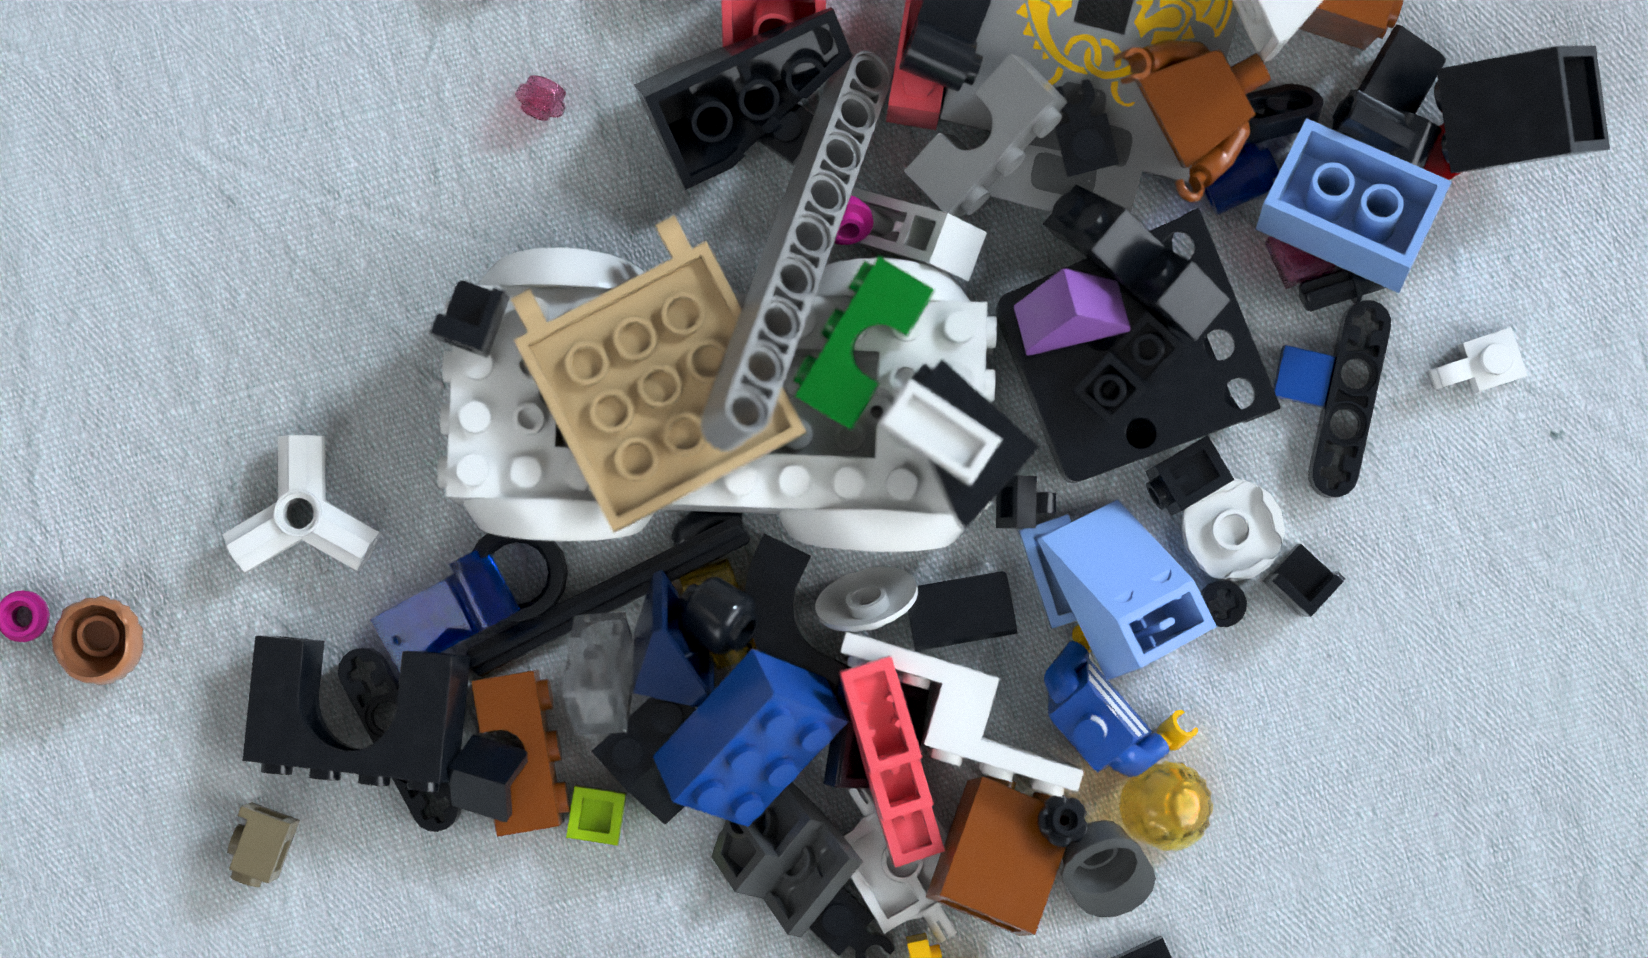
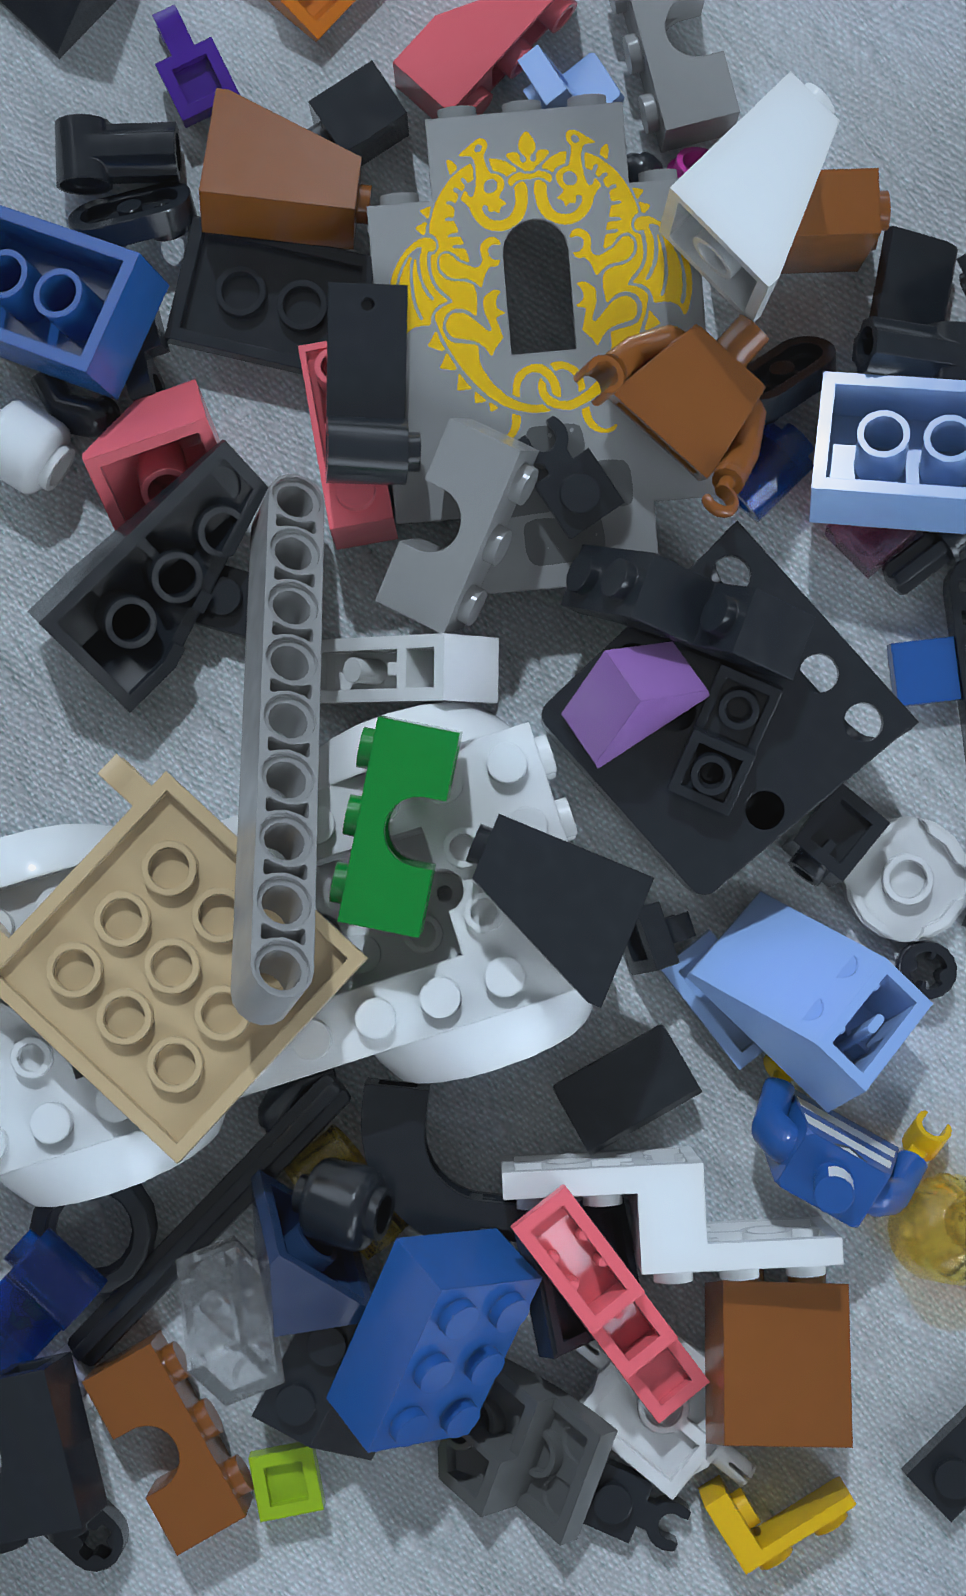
camera: 20 degrees left, 0 degrees up
black panel [448,734,528,822] -> none
white dish [815,567,918,632] -> none
dark pink plate [834,196,874,245] -> none
white tile [879,378,1002,486] -> none
black plate [1038,795,1088,847] -> none
dark grey piece [1061,820,1156,917] -> none

